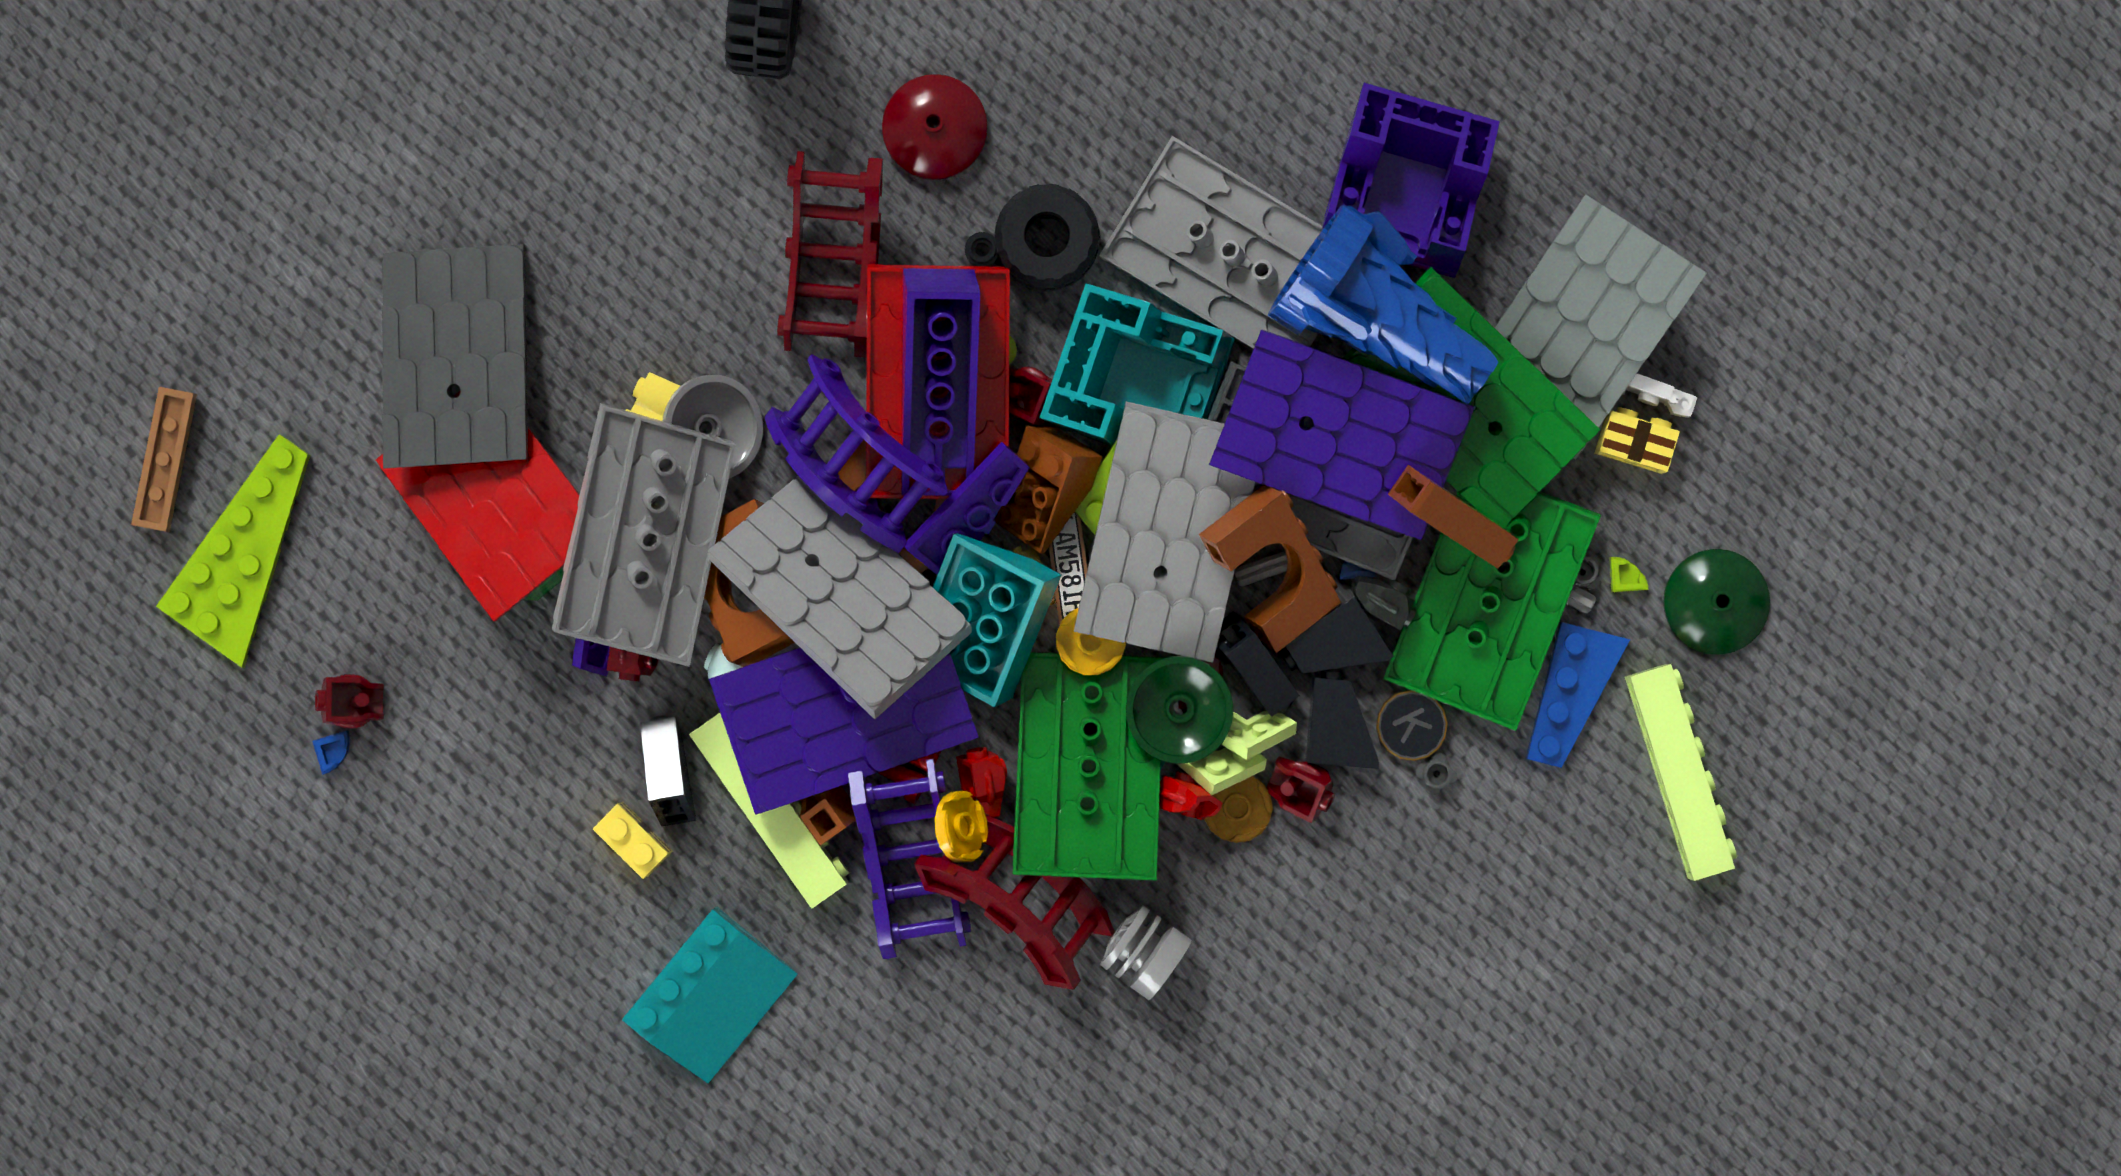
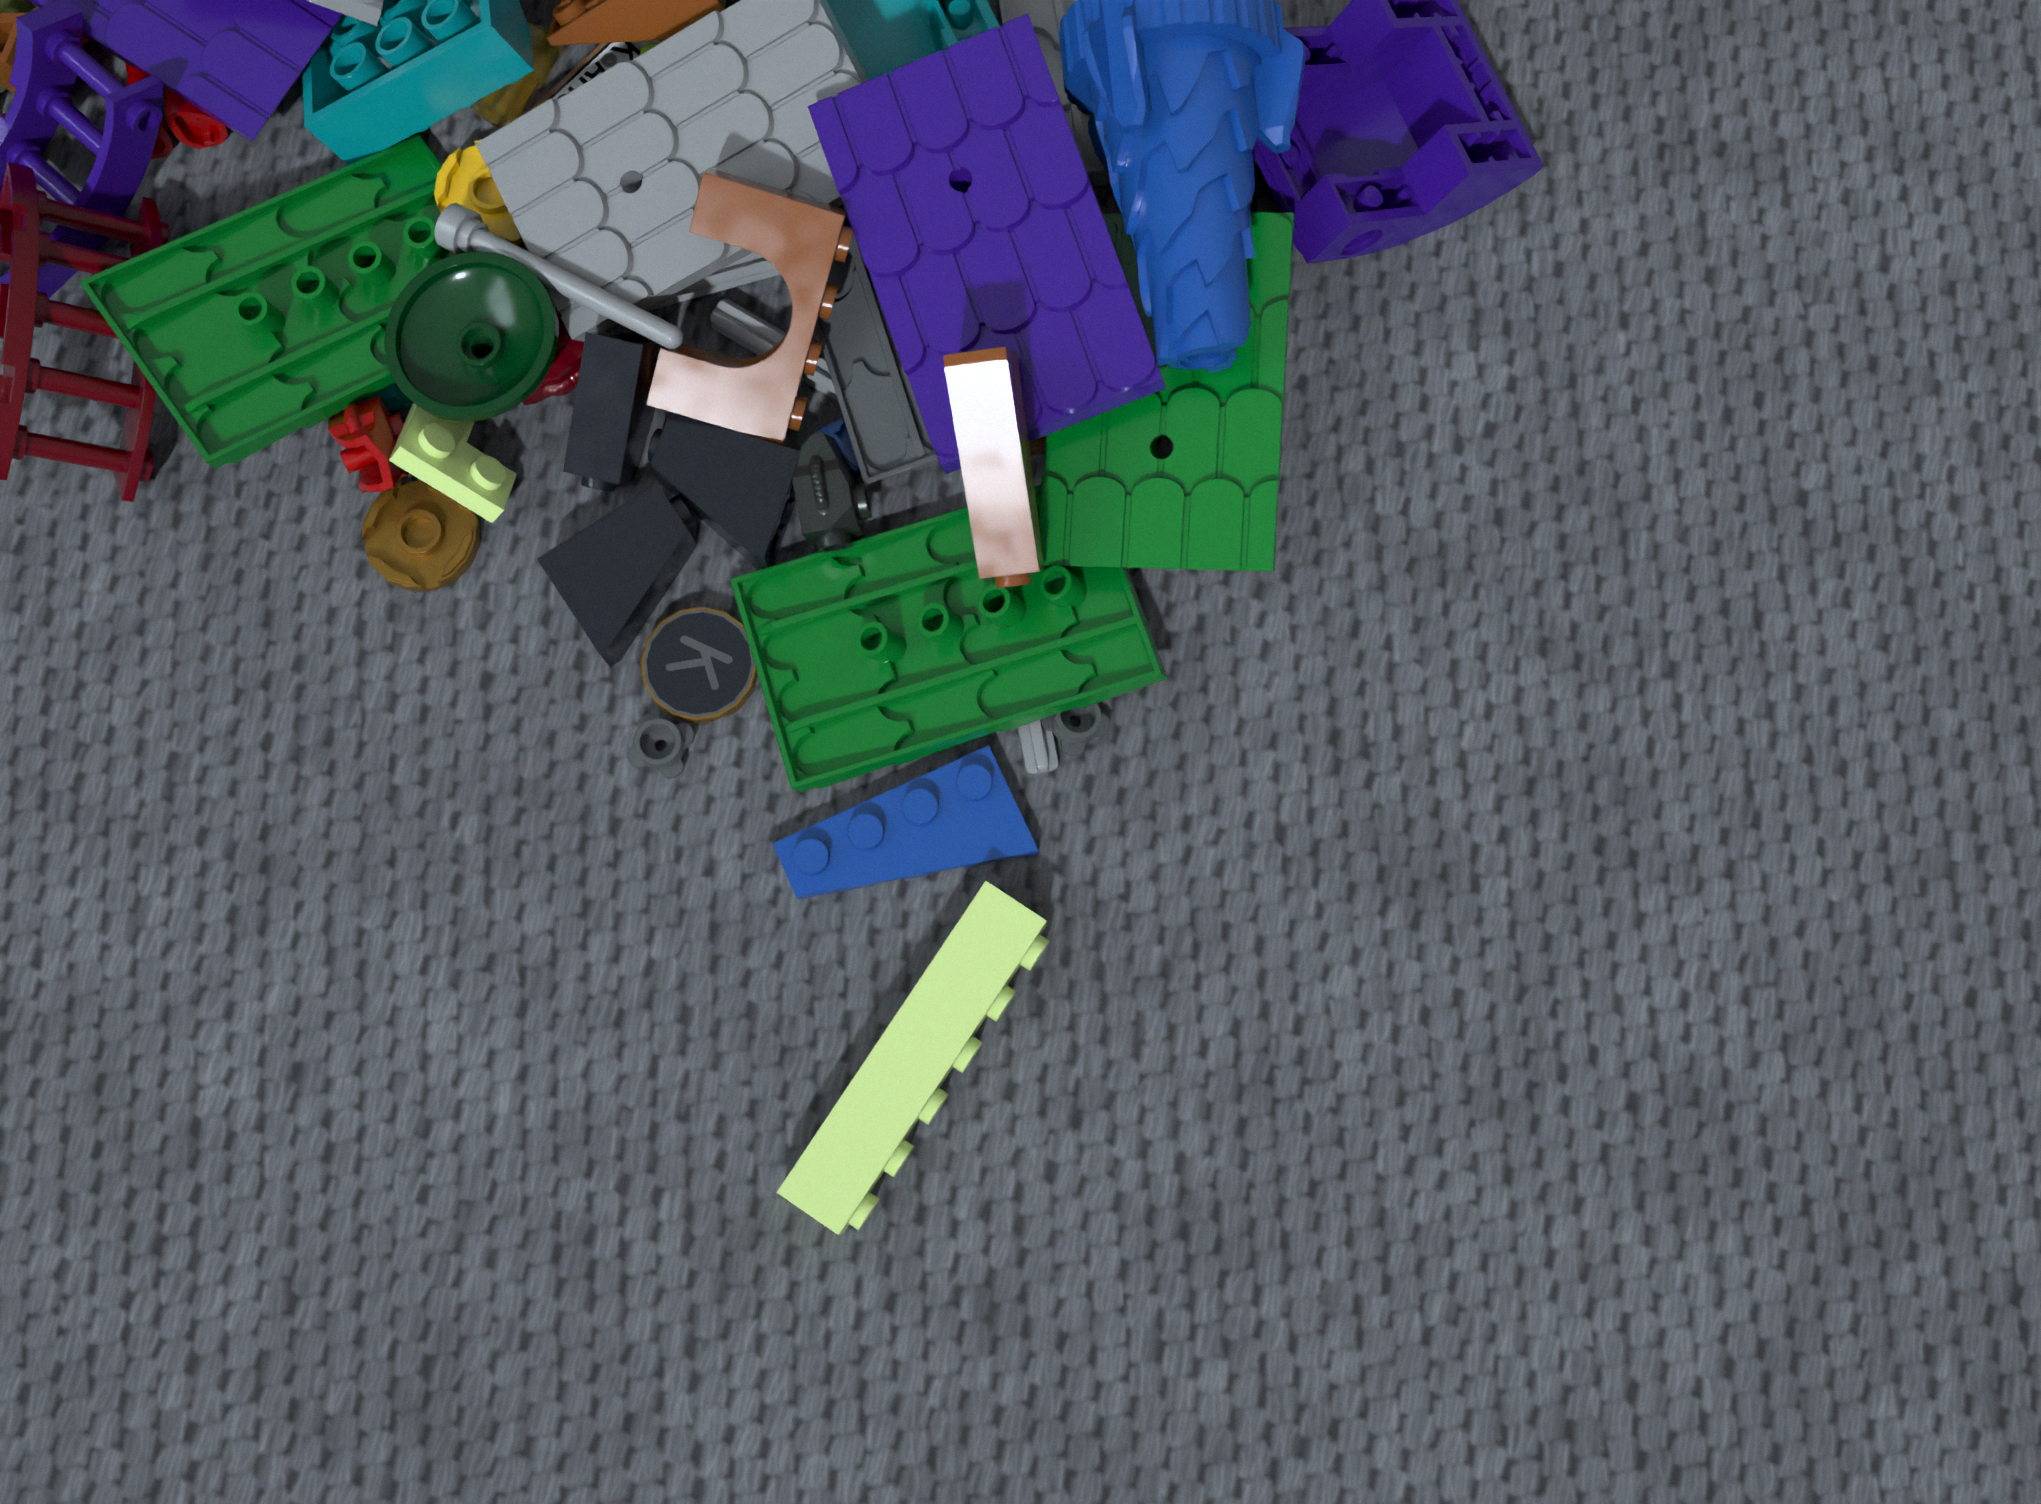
camera: 45 degrees right, 10 degrees down
yellow tile [935,791,988,863] -> none
red hand [956,747,1007,817] -> none
light grey wheel [1100,904,1192,1000] -> none
yellowish green plate [1221,710,1297,760] -> none
dark red hand [1266,756,1335,823] -> none
light grey piece [1494,194,1707,460] -> none
brick [1594,407,1680,474] -> none
lime tile [1609,557,1649,592] -> none
white hinge [1623,373,1697,418] -> none
dark green dish [1663,549,1770,655] -> none
none -> light grey piece [434,203,683,349]

